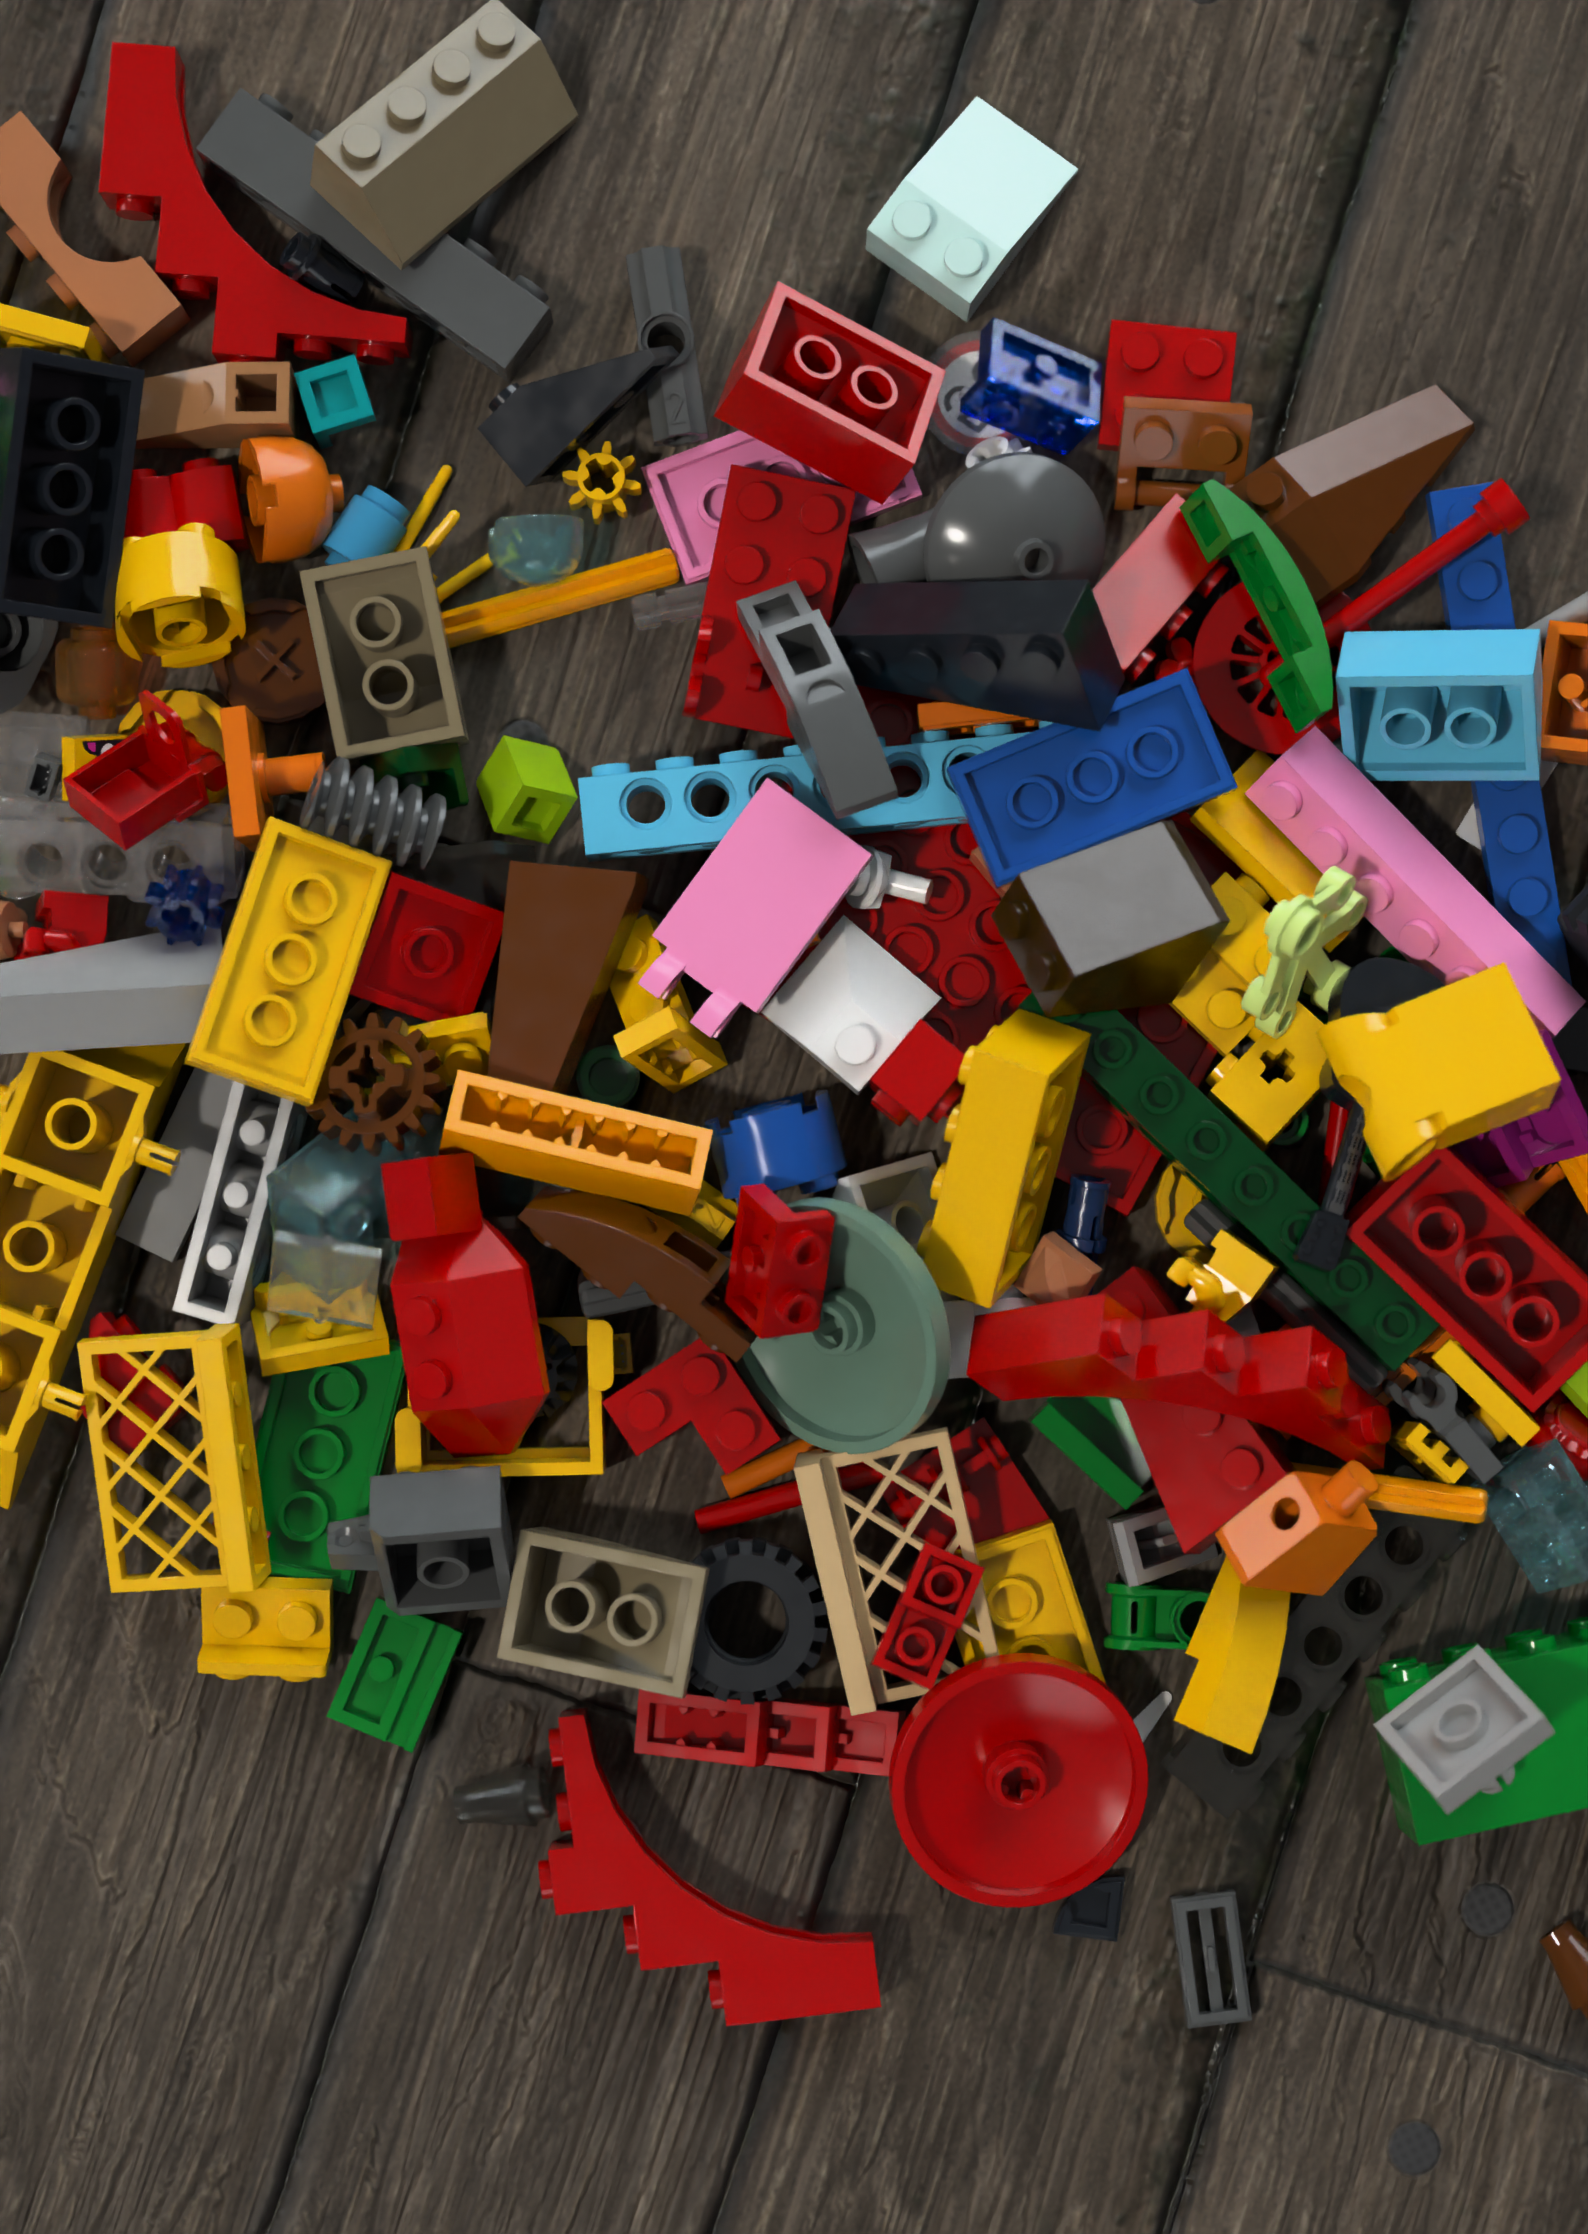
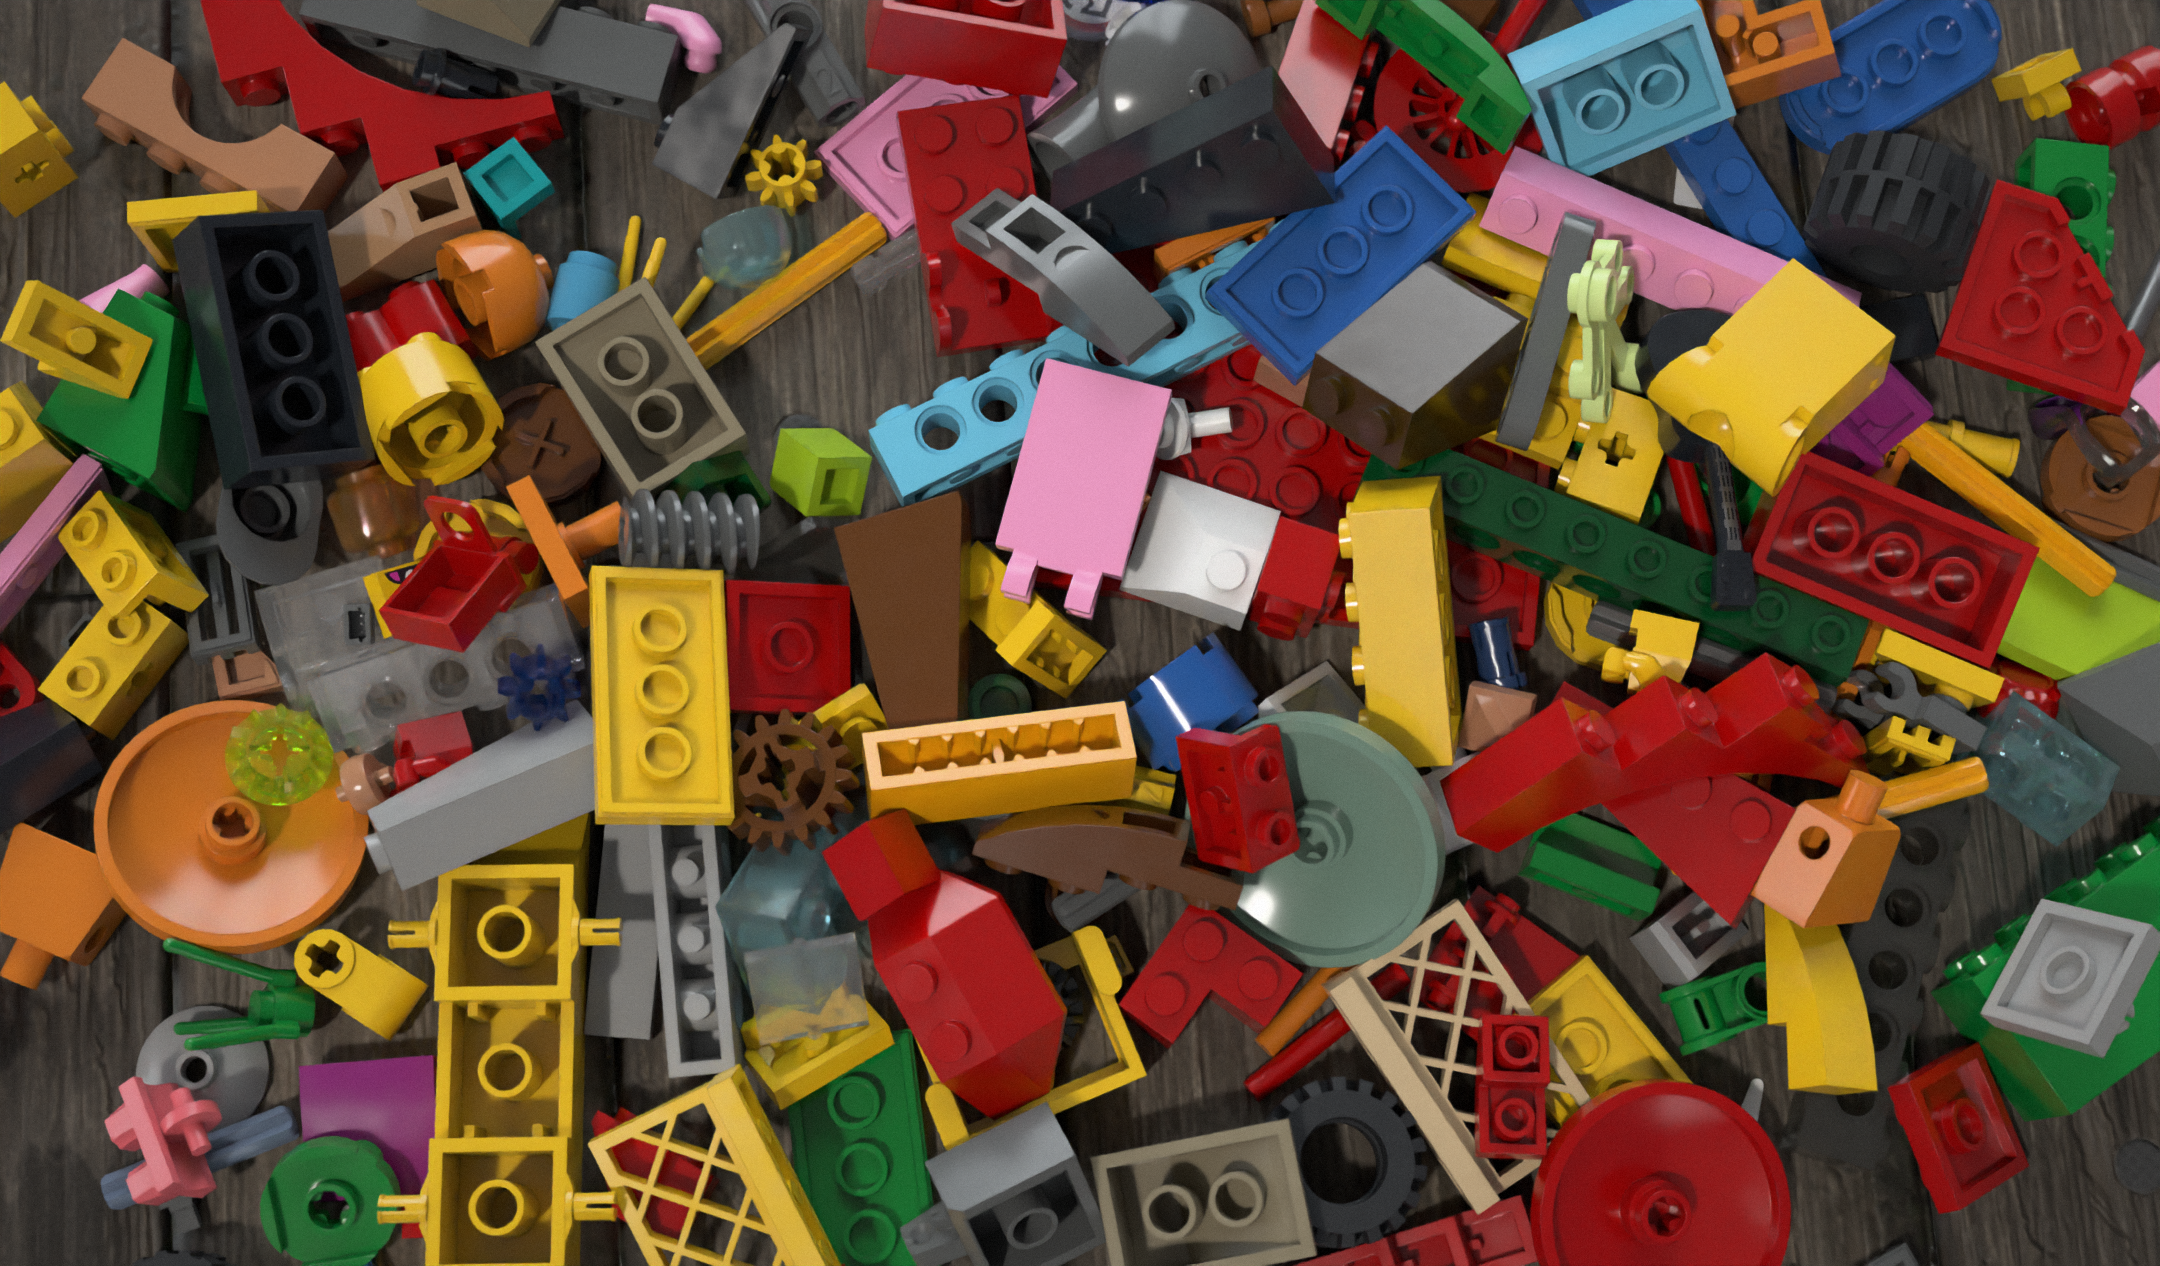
camera: 30 degrees left, 10 degrees down
none -> bright pink arm [645,3,722,73]
none -> dark grey beam [1495,212,1596,451]
none -> red plate [1887,1042,2030,1214]

